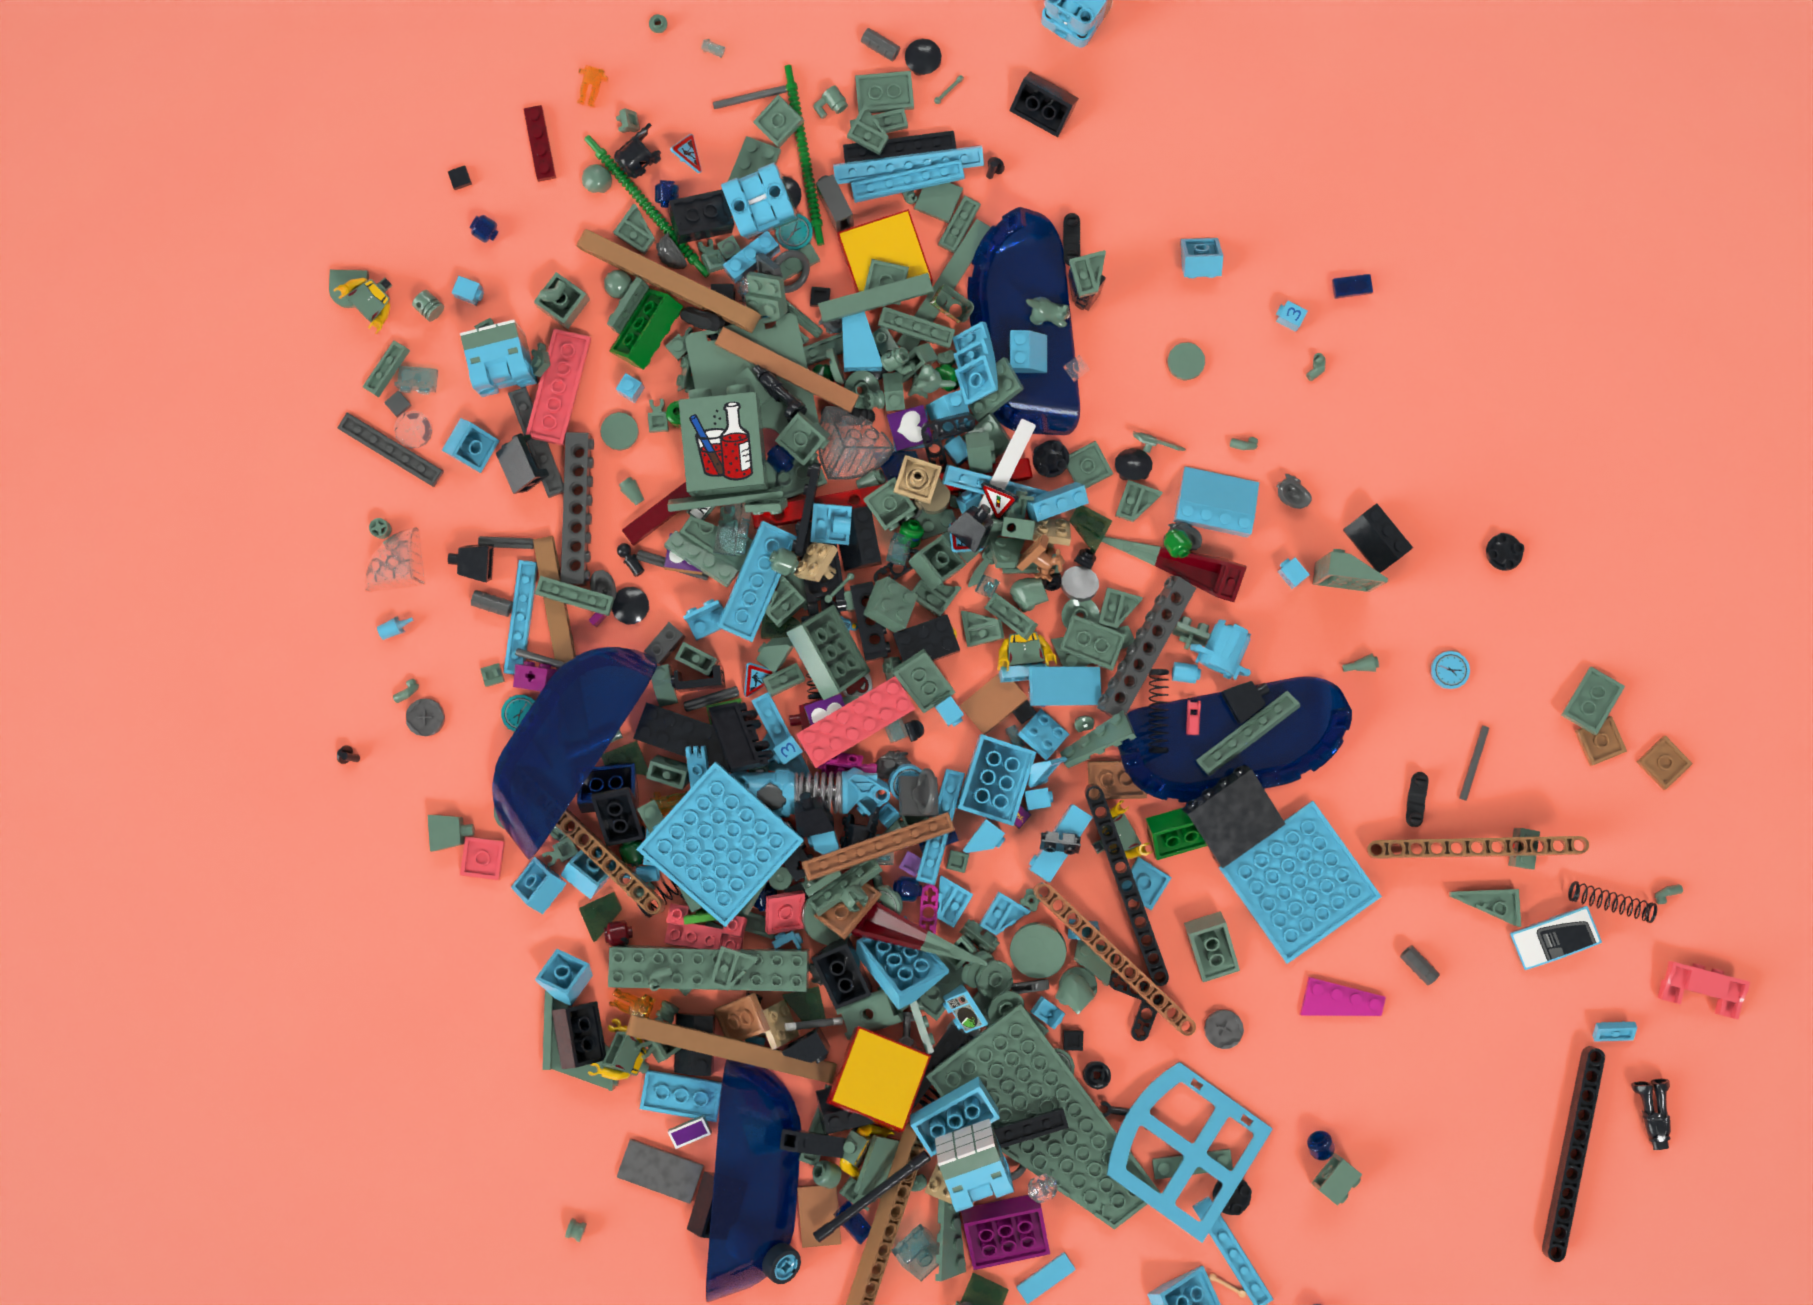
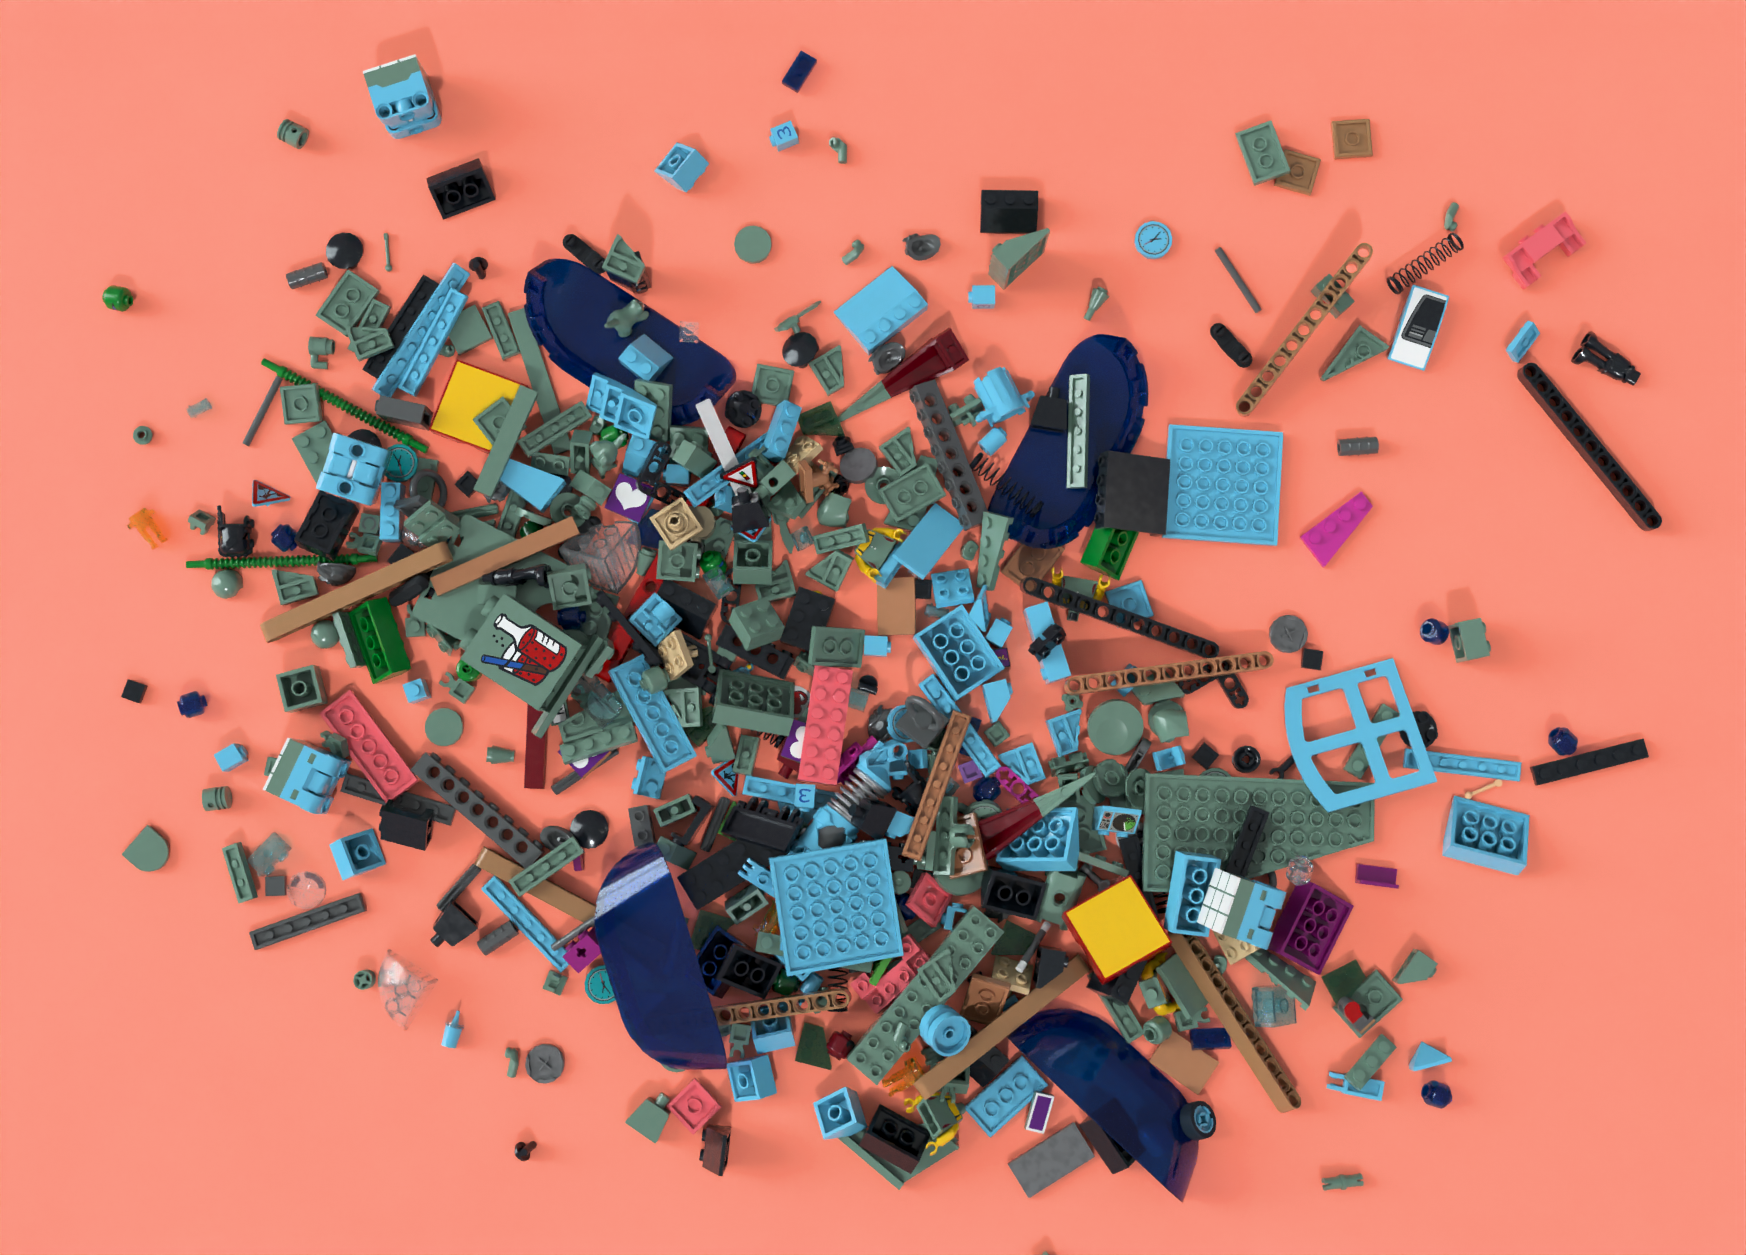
camera: 50 degrees left, 0 degrees up
torso [334,277,393,334] -> none
dark red plate [523,105,557,182] -> none
sand green arm [539,280,567,302] -> none
black pin [617,543,645,577] -> none
black slope [780,1128,846,1158] -> none
black piece [813,1150,931,1243] -> none
sand green piece [881,347,916,375] -> none
sand green piece [929,284,974,323] -> none
medium azure tile [1016,1252,1076,1304] -> none
green head [1164,529,1192,558] -> none
sand green slope [1184,911,1240,982] -> none
coral bar [1186,700,1201,735] -> none
black dish [1486,533,1525,571] -> none
none -> slope [699,1124,731,1176]
none -> medium azure wheel [919,1004,971,1057]
none -> black tile [1301,648,1323,671]
none -> magenta panel [1355,864,1399,889]

